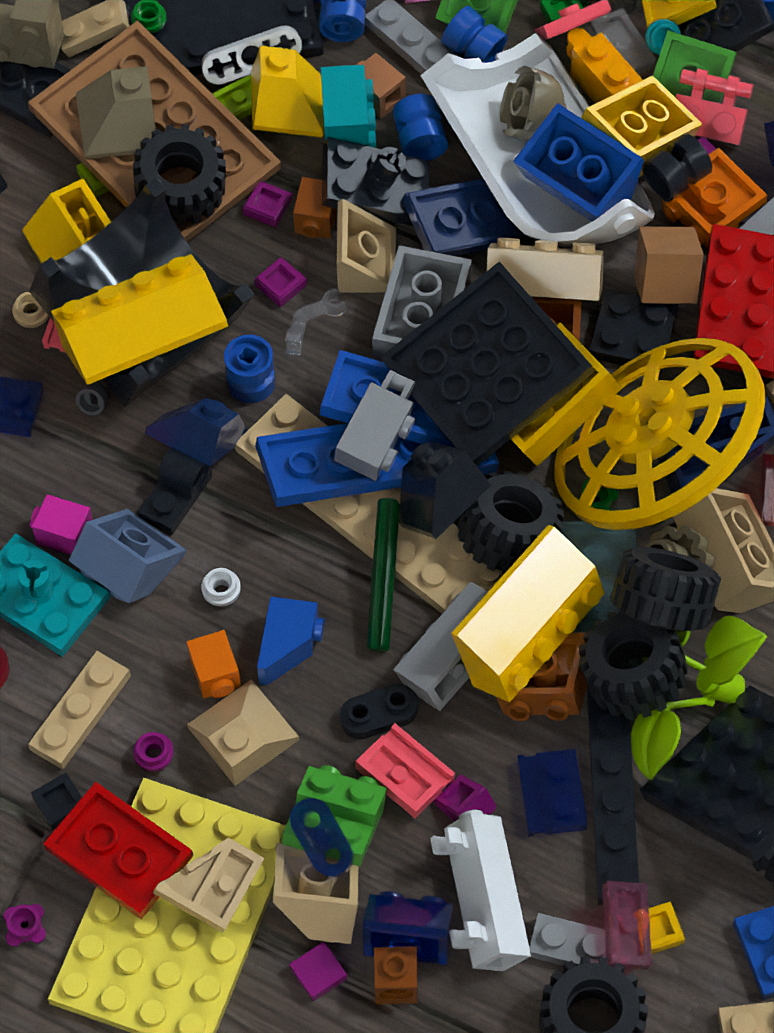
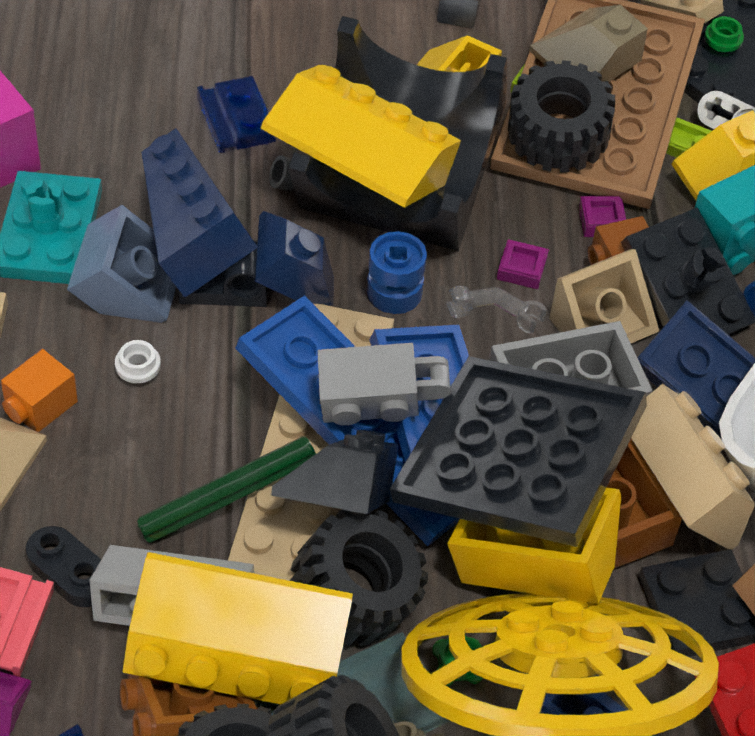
camera: 55 degrees right, 10 degrees down
dark pink brick [30,494,93,555] -> none
blue slope [257,597,325,685] -> none
none -> dark blue wedge [141,128,258,297]

